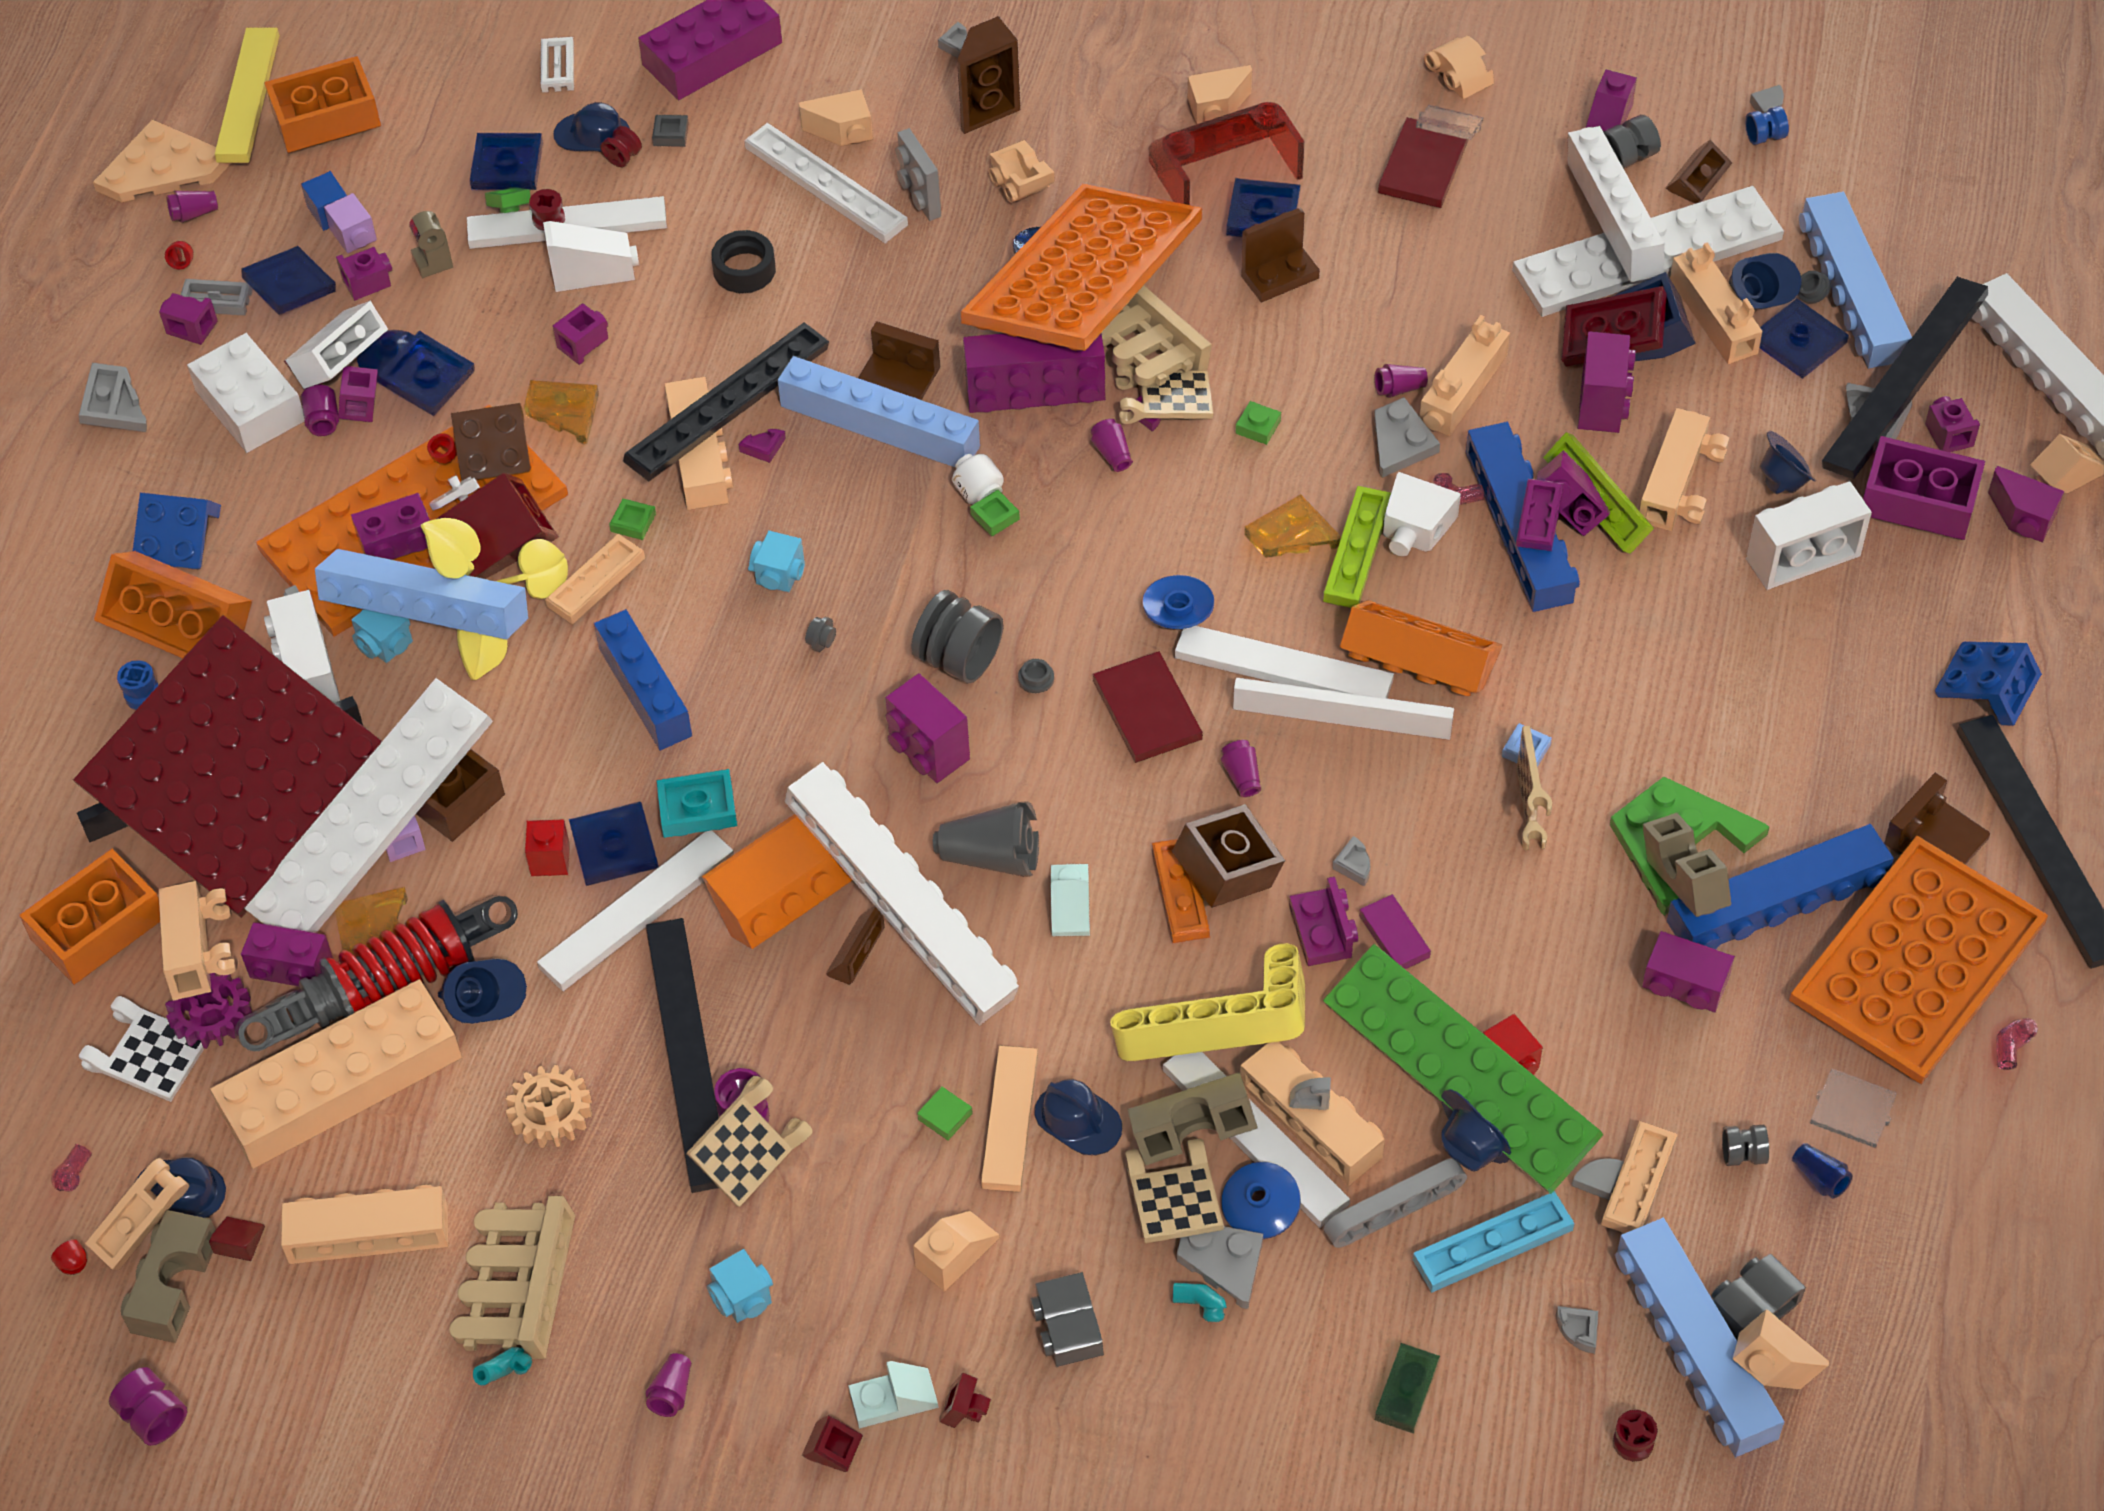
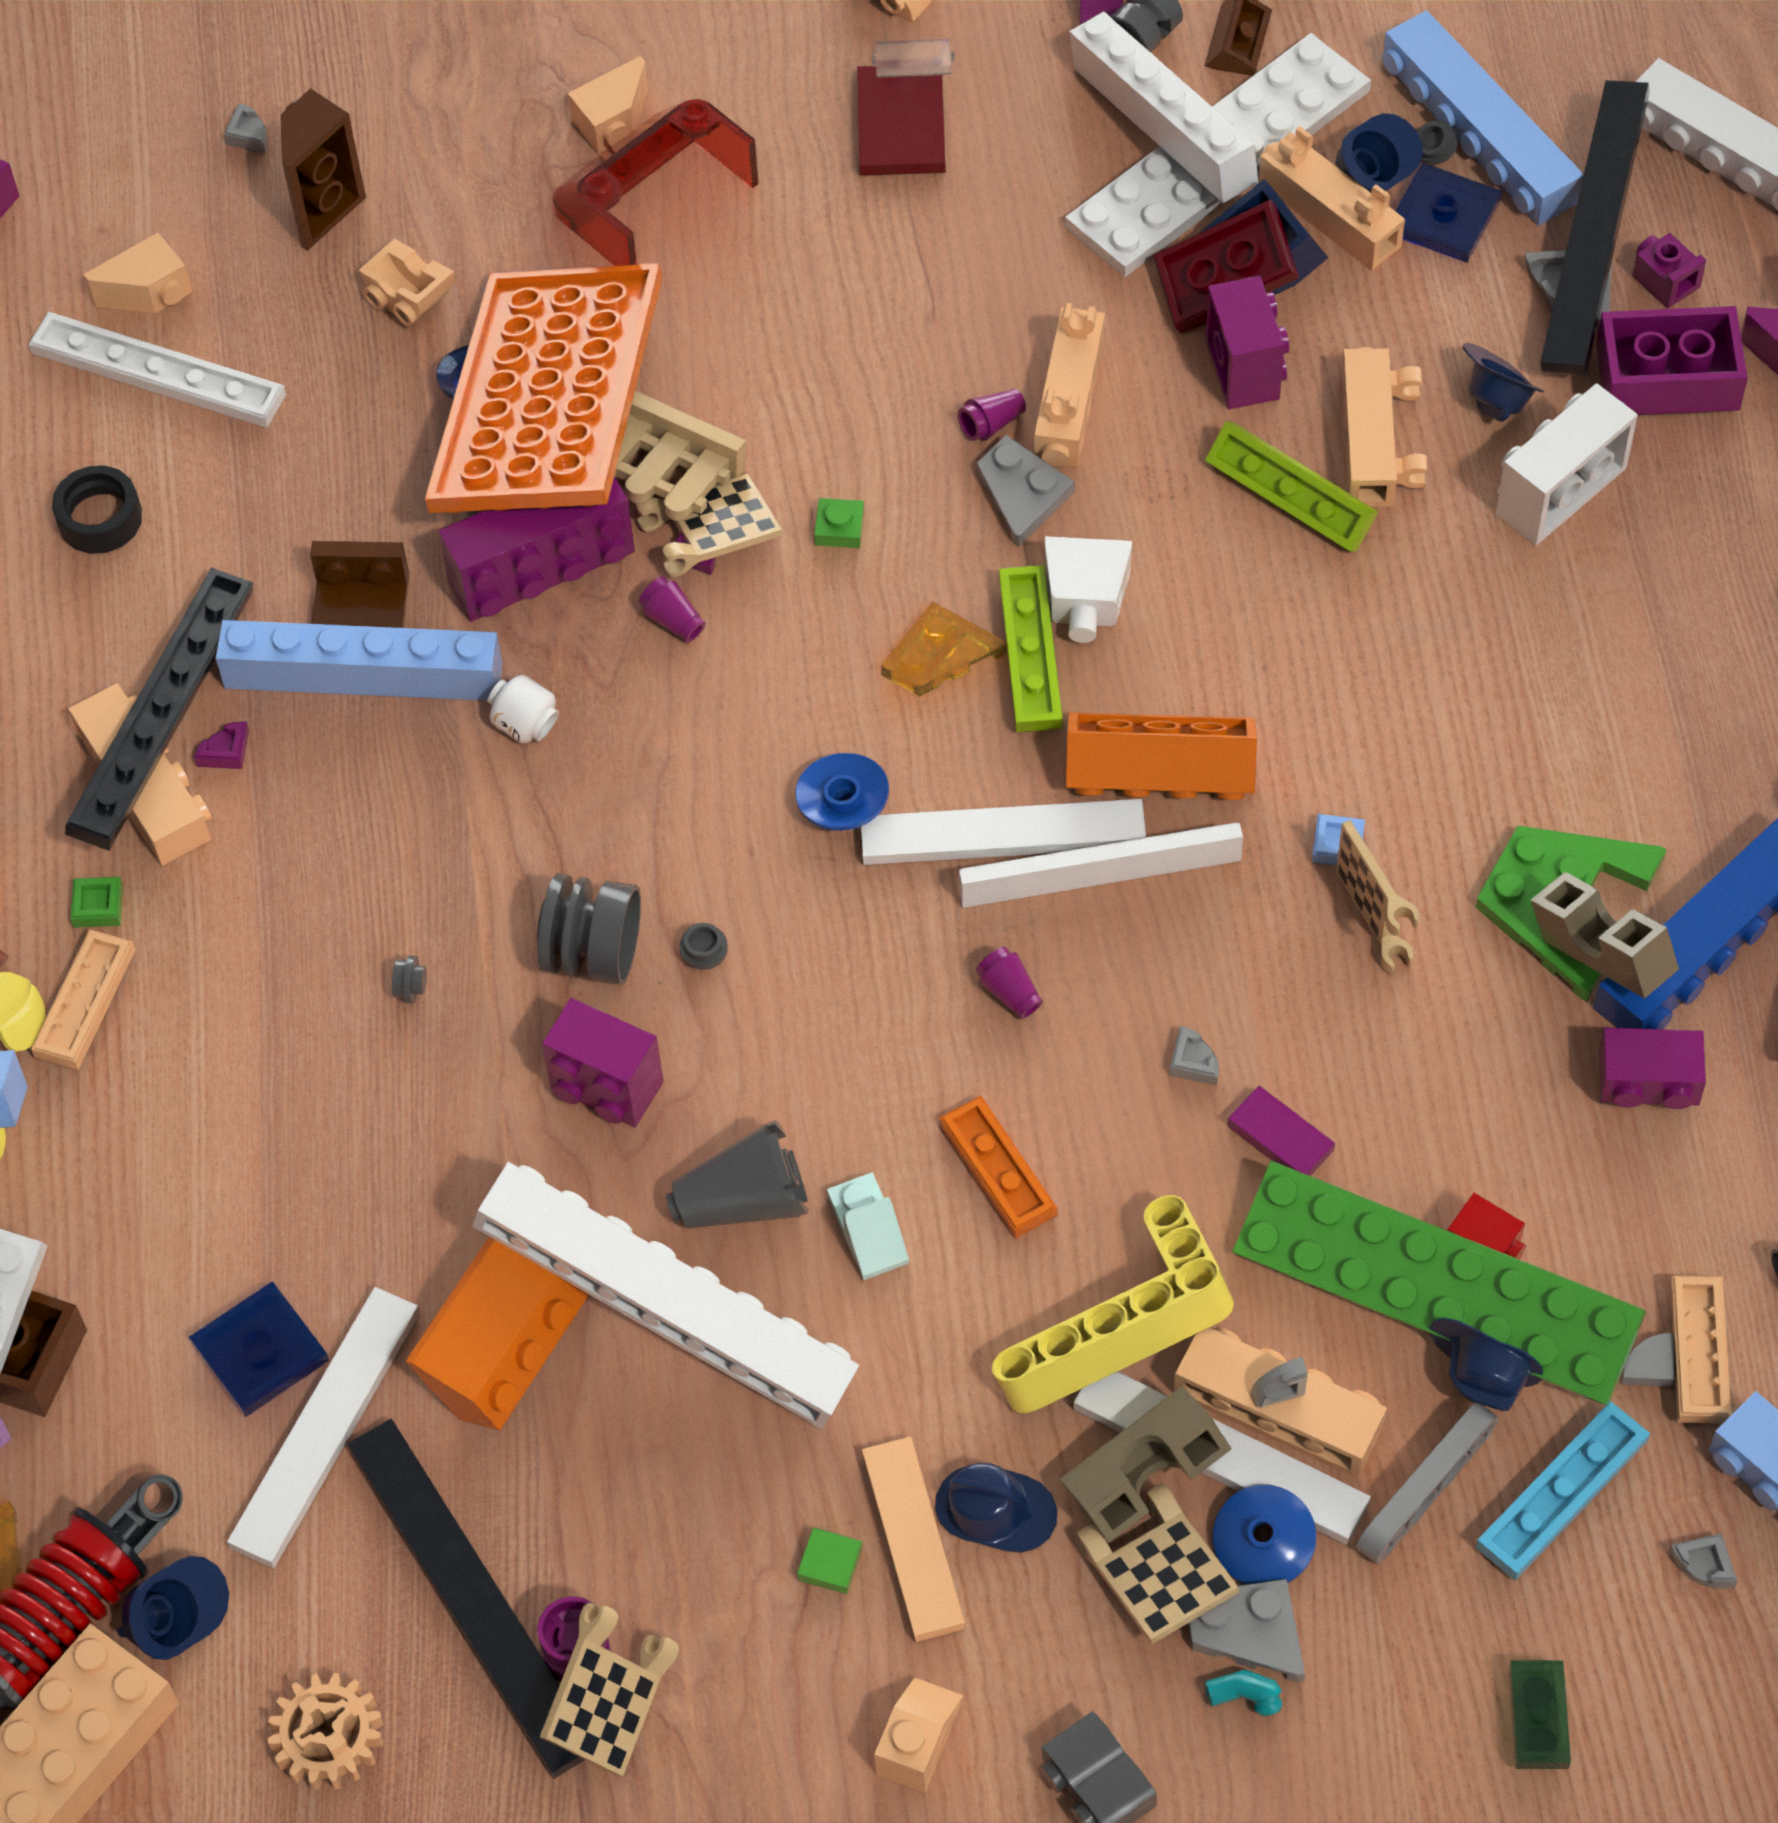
camera: 20 degrees left, 5 degrees up
red brick [525,819,570,876] -> none
blue brick [594,609,692,751] -> none
teal plate [656,769,738,838] -> none
medium azure brick [748,530,805,593] -> none
reddish brown slope [826,906,885,985] -> none
light grey plate [895,128,941,221] -> none
bright green plate [970,490,1020,537] -> none
dark red tile [1093,651,1203,763] -> none
reddish brown brick [1172,804,1285,908] -> none
clear blue plate [1226,178,1301,237] -> none
reddish brown bracket [1241,208,1320,303] -> none
magenta bracket [1289,876,1358,966] -> none
clear pink arm [1433,473,1484,505] -> none
blue brick [1466,421,1580,612] -> none
magenta plate [1516,479,1564,551] -> none
magenta slope [1537,450,1610,536] -> none

